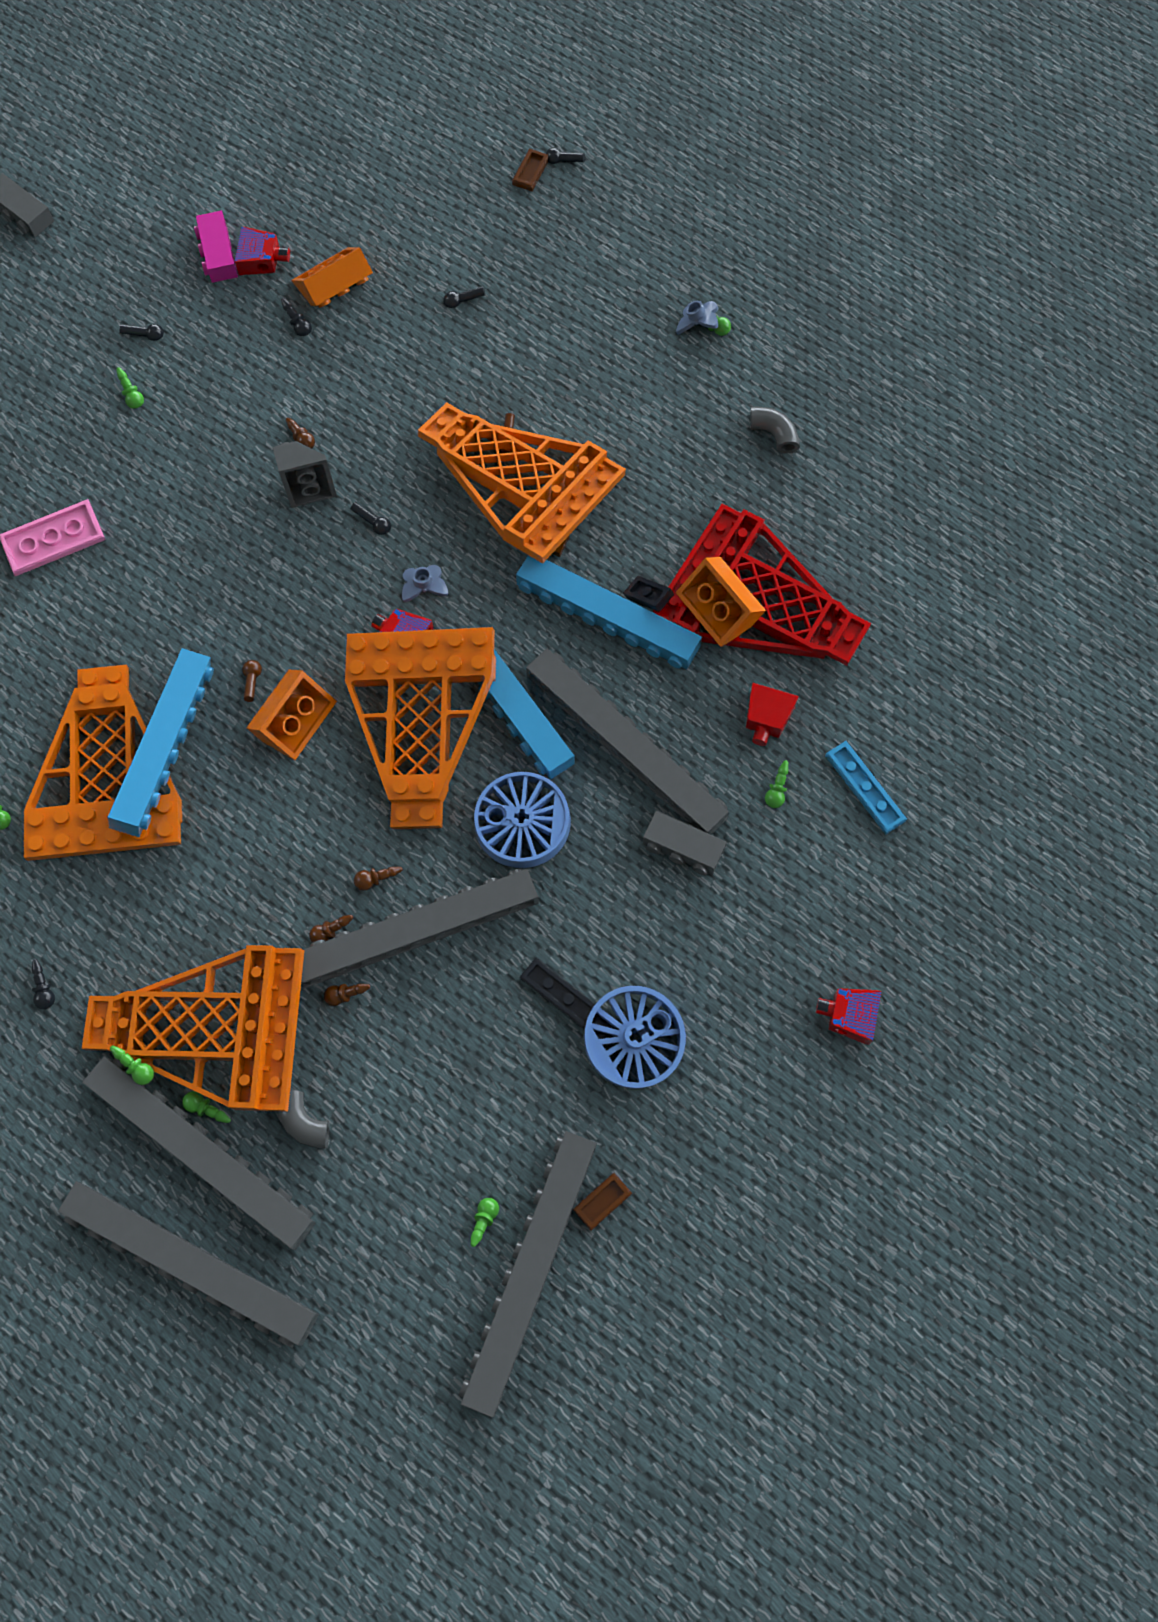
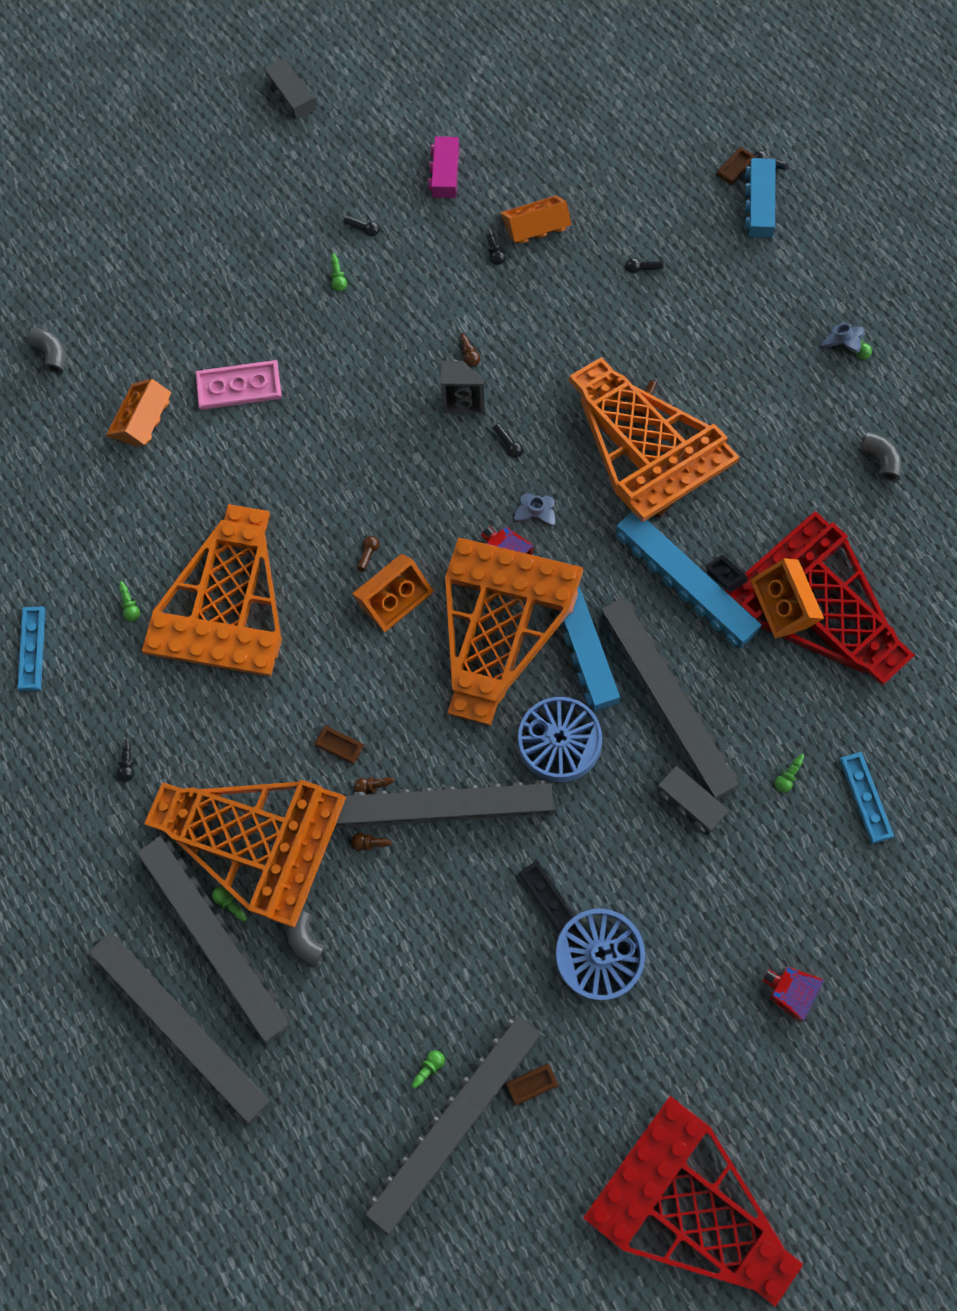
camera: 20 degrees right, 0 degrees up
dark azure brick [108,648,214,837] -> none
bright green bar [110,1045,154,1085] -> none
red torso [235,227,290,275] -> none
reddish brown bar [354,866,403,891] -> none
red torso [746,683,799,746] -> none
none -> reddish brown tile [314,725,365,765]
none -> red wing [583,1096,804,1307]
none -> dark azure brick [745,158,775,238]

